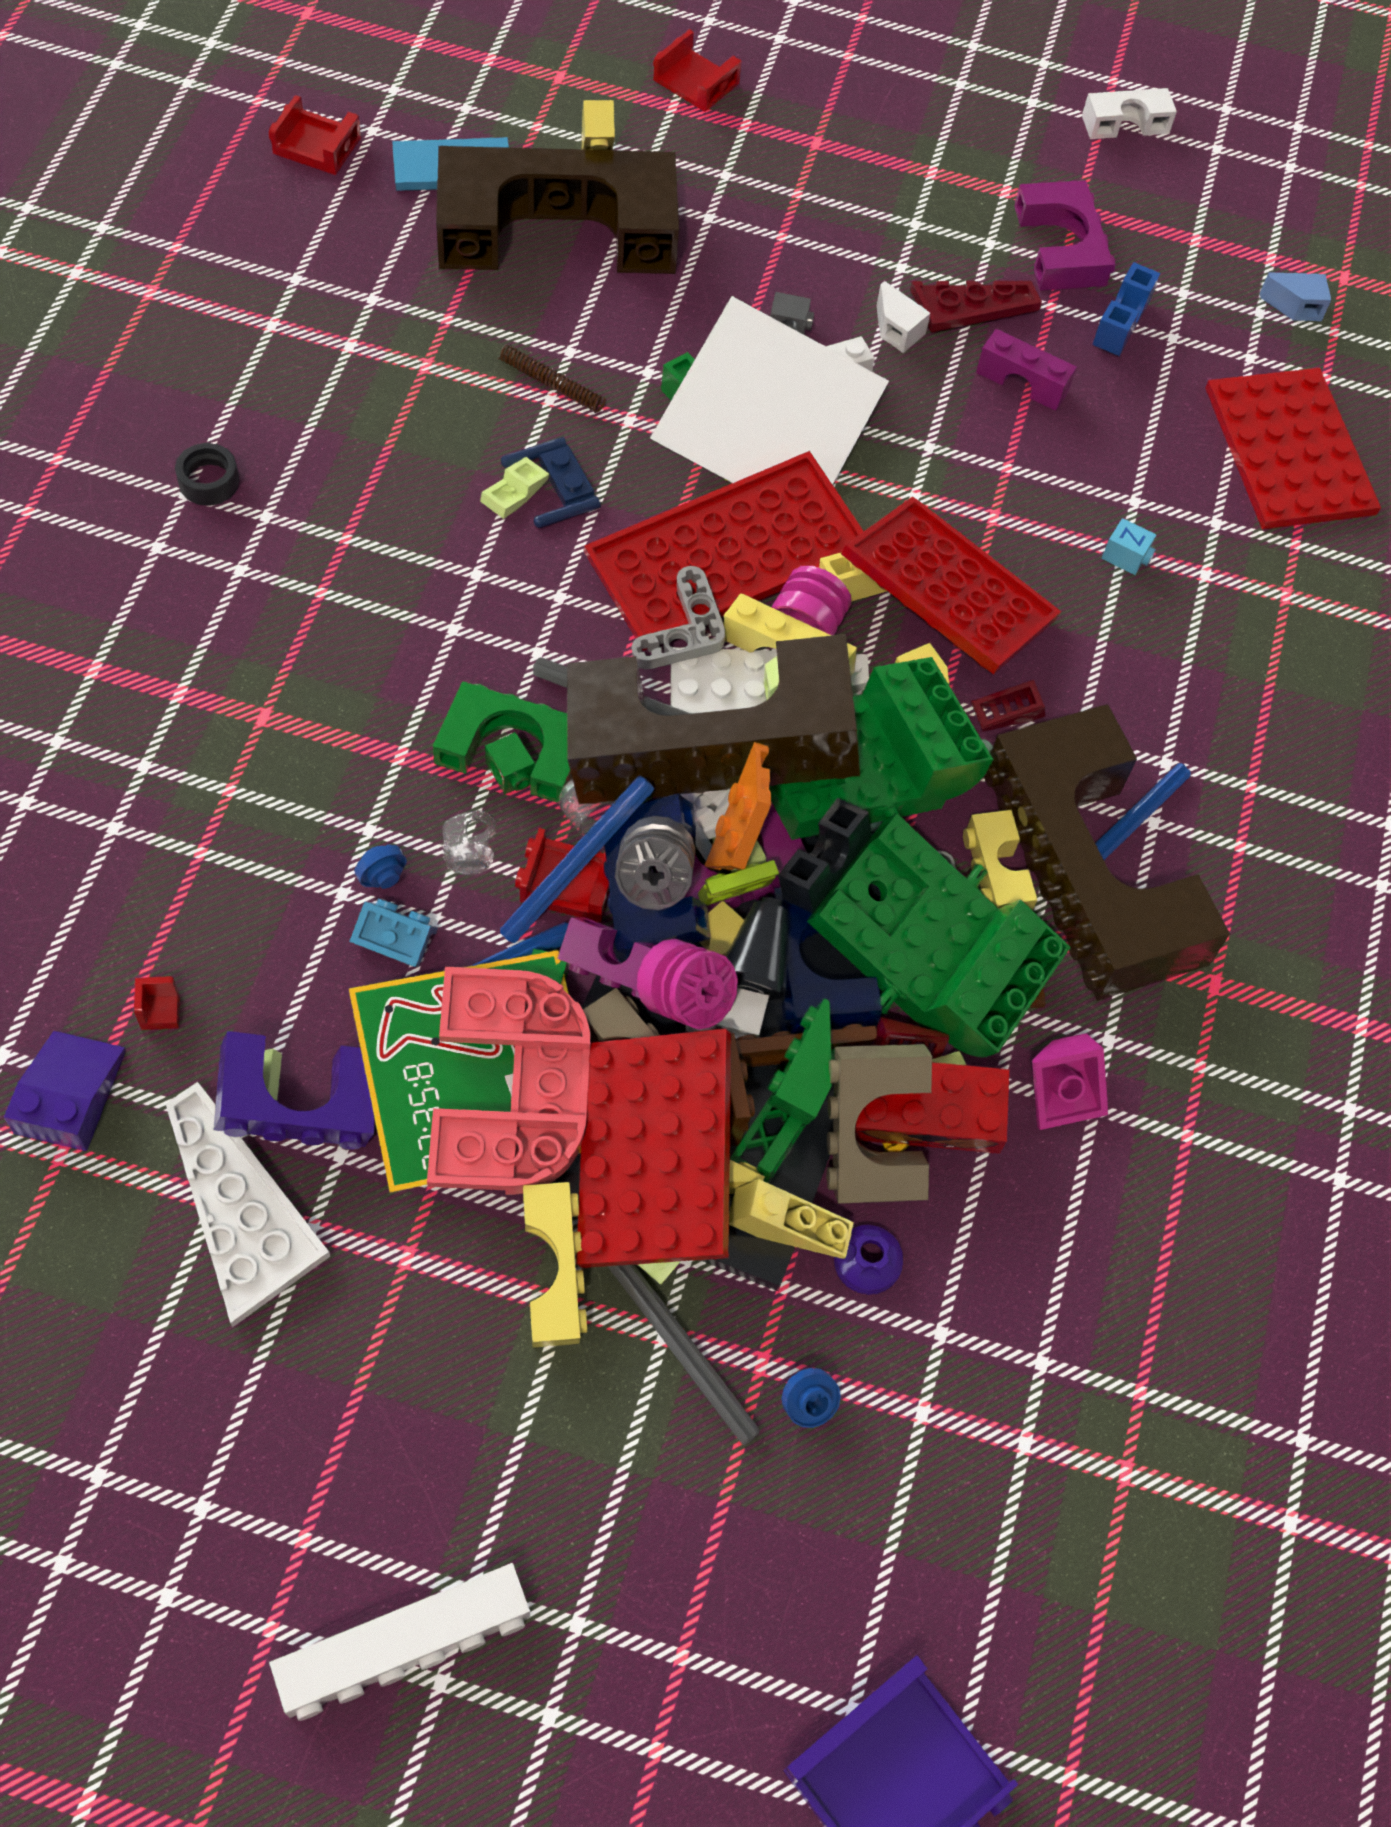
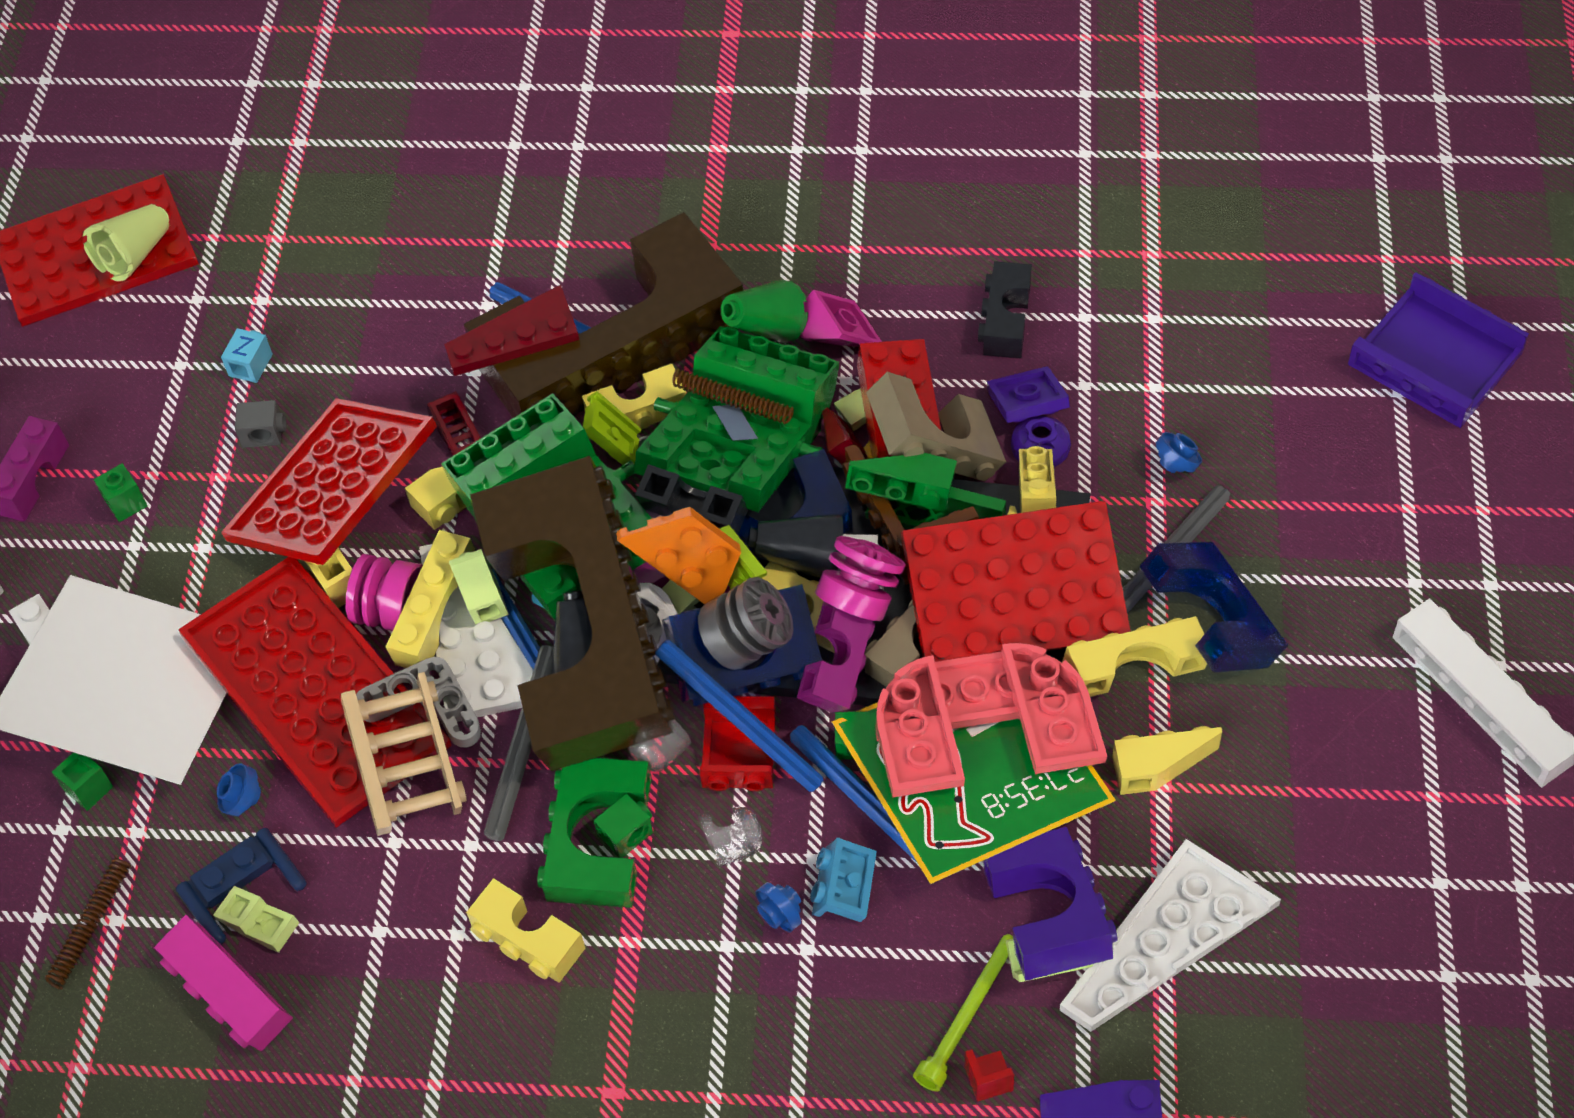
camera: 90 degrees left, 5 degrees down
none -> yellowish green cone [83,204,169,281]
none -> green brick [93,463,148,523]
none -> dark pink brick [154,915,293,1052]
none -> blue plate [217,763,261,817]
none -> dark grey brick [235,400,287,448]
none -> tan fence [341,672,467,836]
none -> dark red wing [444,284,579,376]
none -> light yellow arch [466,878,586,983]
none -> lime plate [583,391,641,465]
none -> reddish brown piece [672,368,794,425]
none -> sand blue sticker [712,405,758,441]
none -> green cone [721,280,808,344]
none -> lime piece [913,934,1013,1092]
none -> black arch [978,261,1032,359]
none -> dark purple plate [986,366,1070,423]
none -> light yellow slope [1112,726,1222,795]
none -> clear blue arch [1140,542,1288,673]

